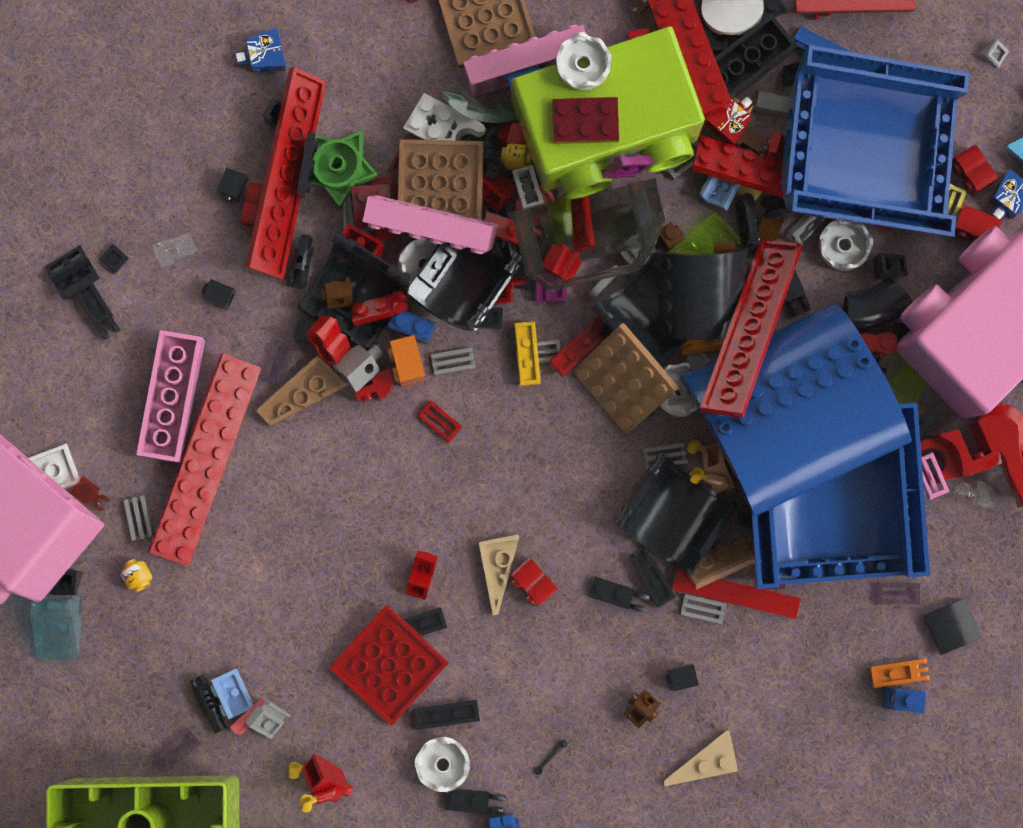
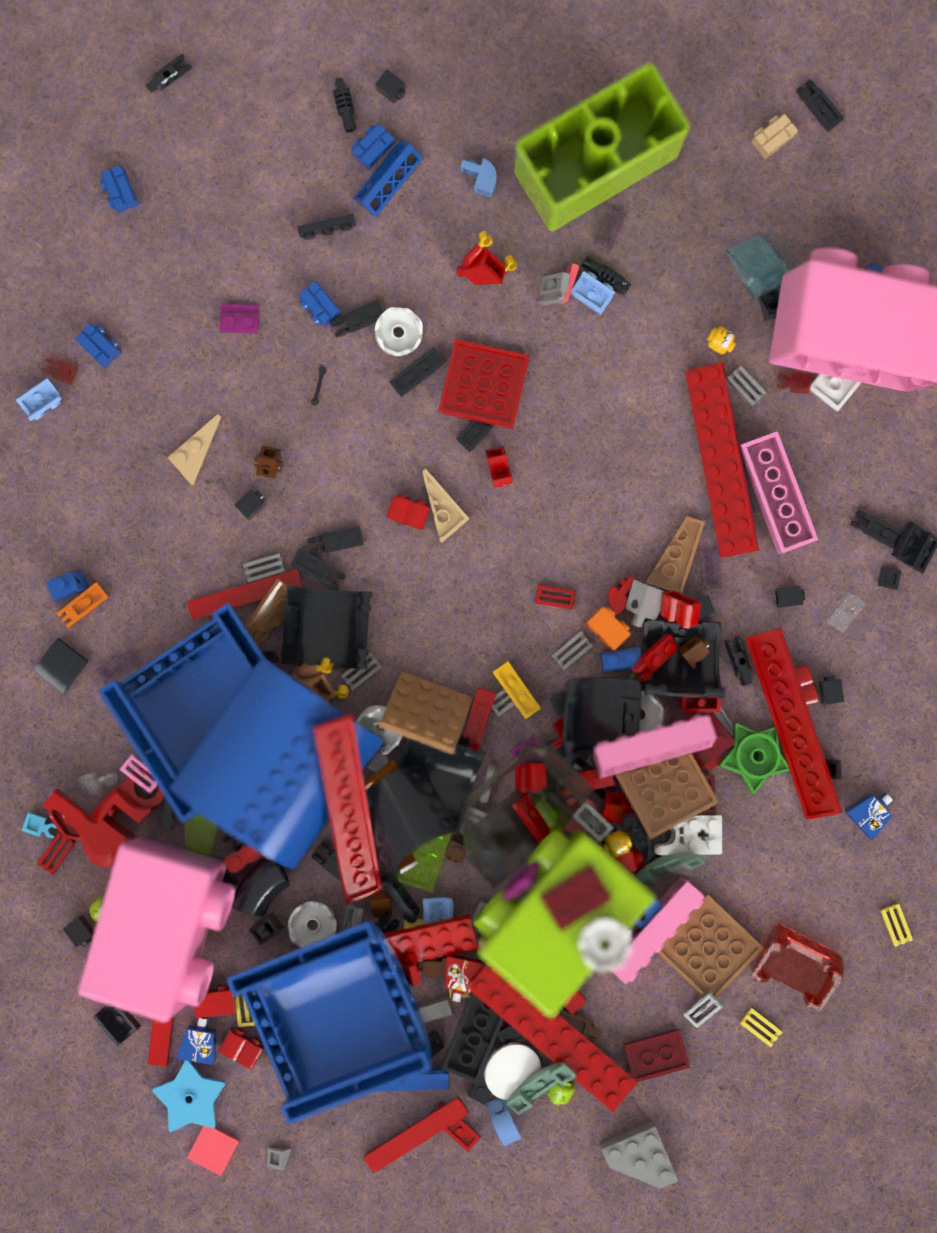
camera: 160 degrees right, 5 degrees up
black plate [296,132,319,199] -> none

